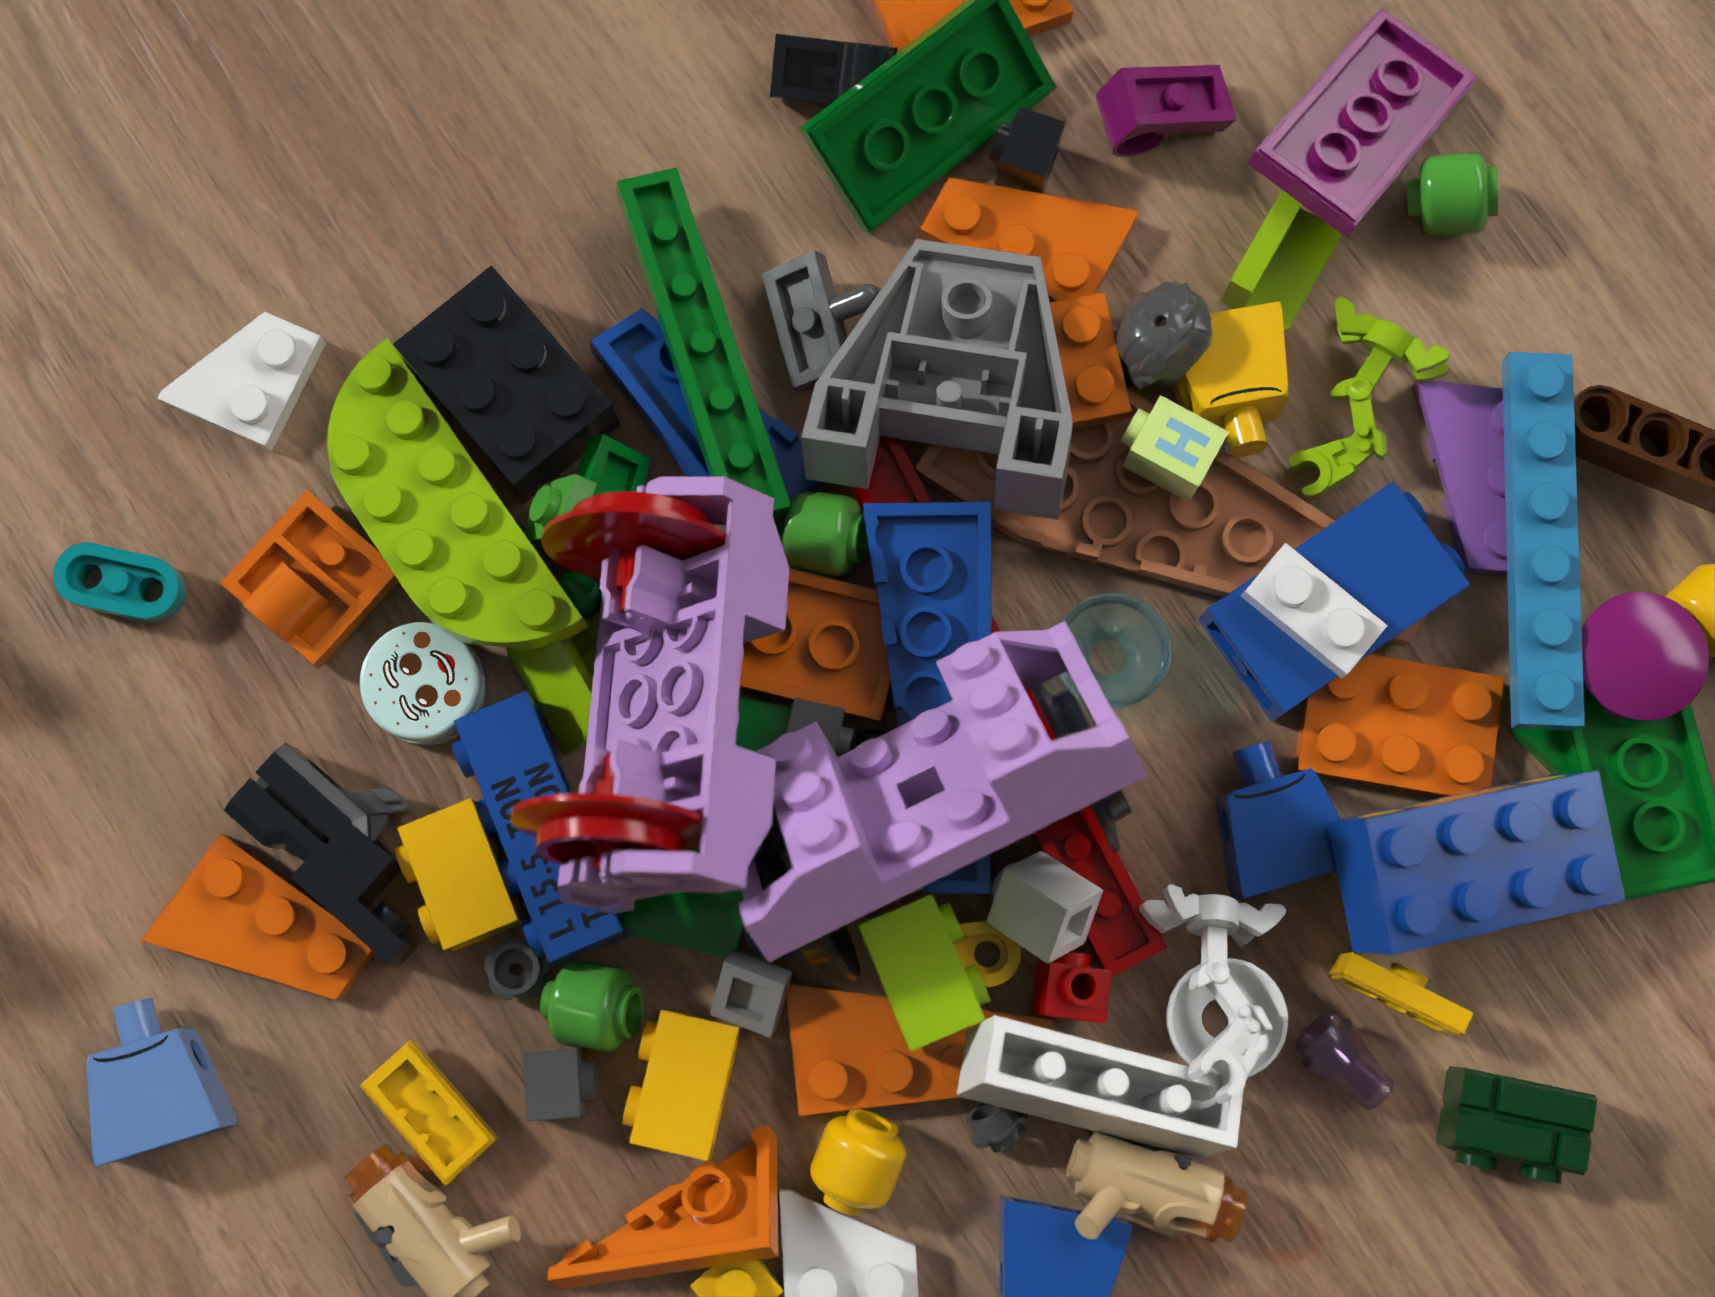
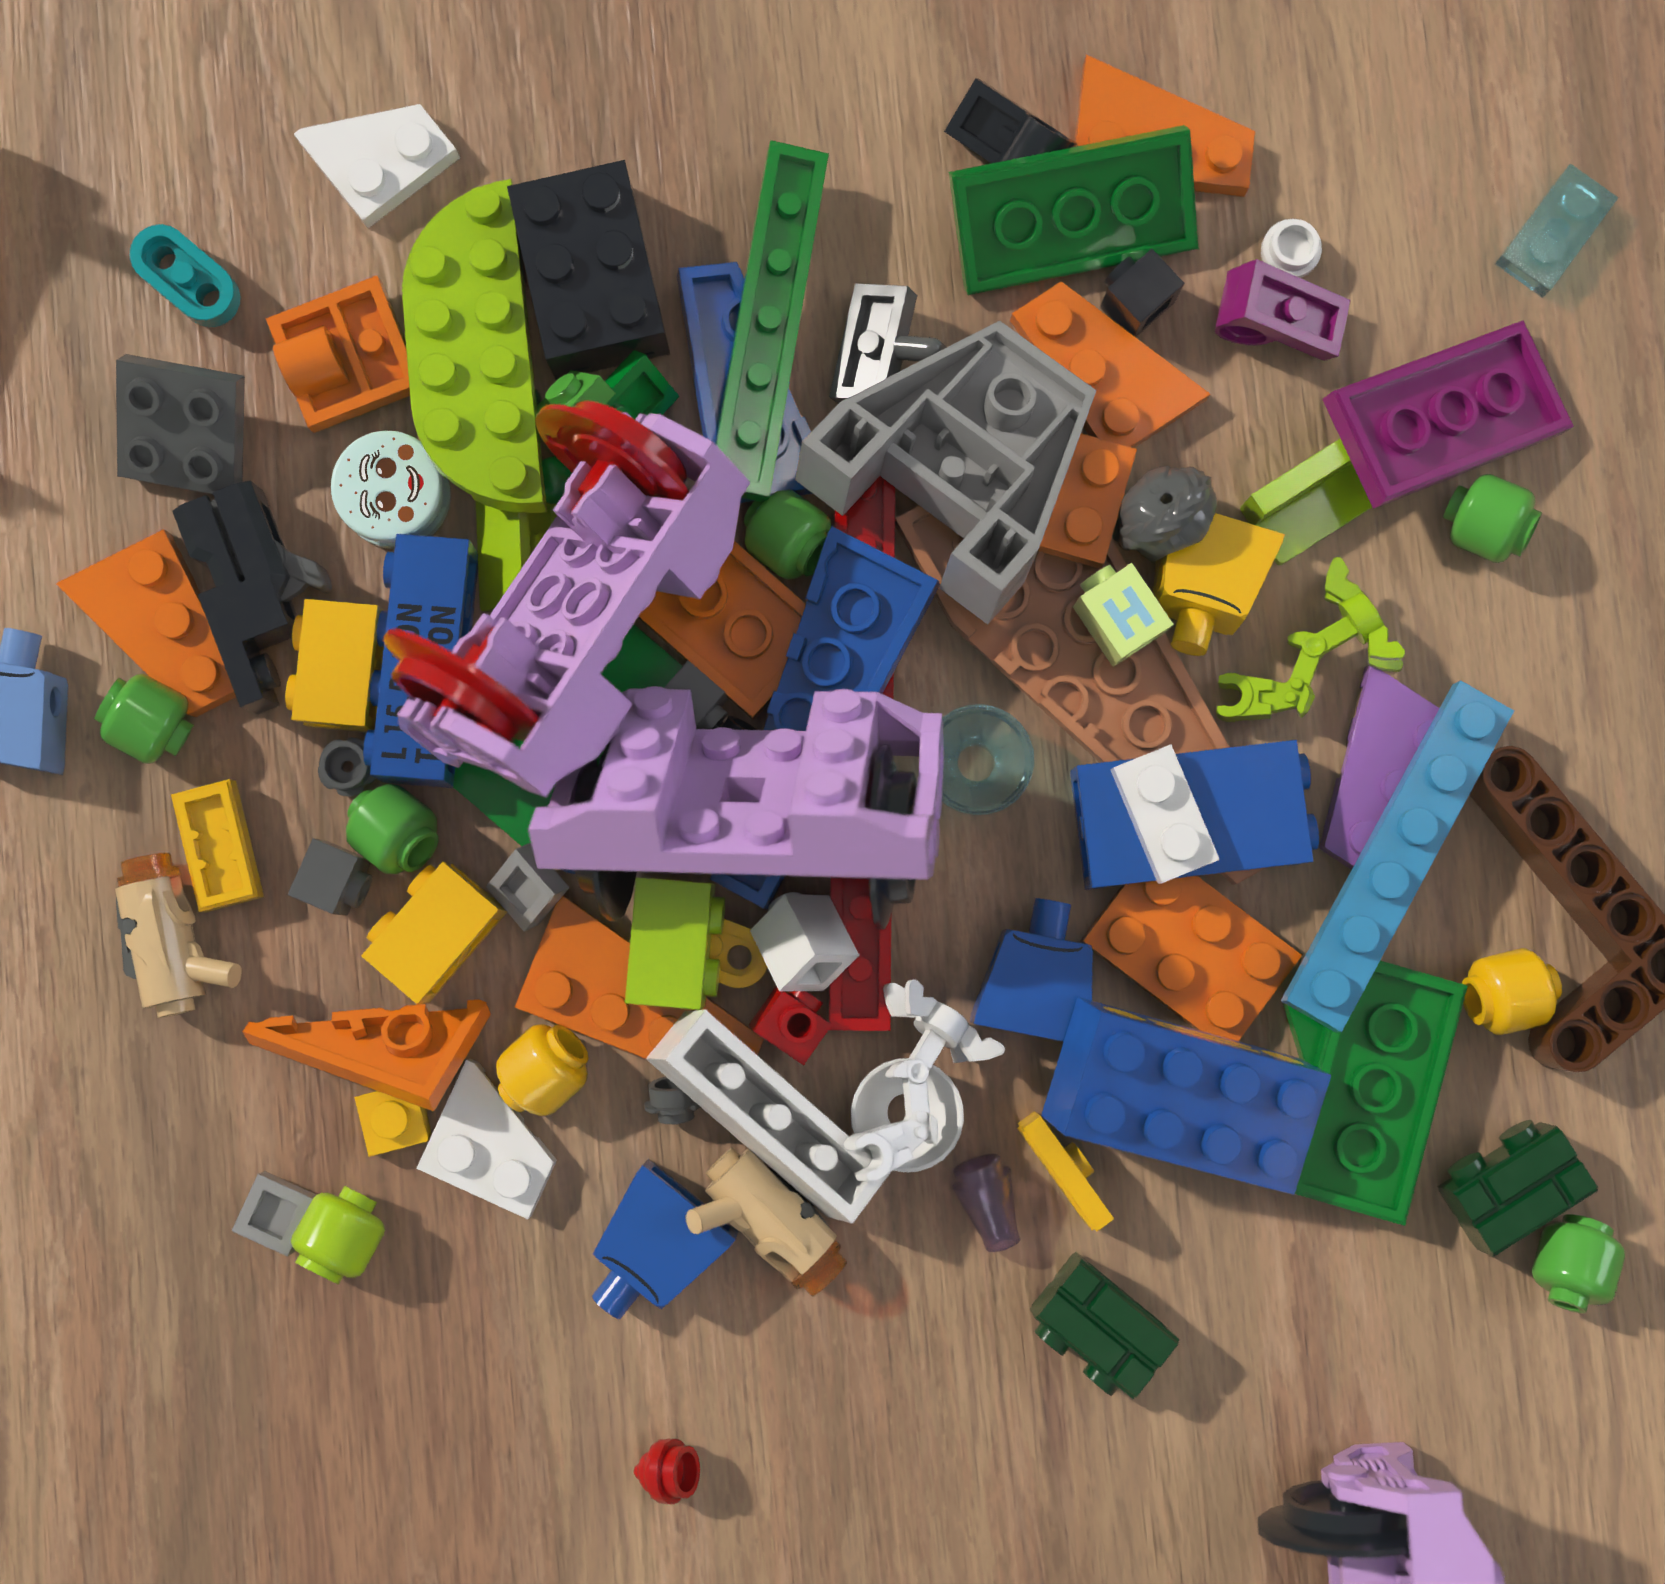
camera: 30 degrees right, 5 degrees up
magenta dish [1581,592,1709,721] -> none
none -> bright green head [94,674,194,764]
none -> dark grey plate [116,354,245,494]
none -> white plate [1261,219,1322,278]

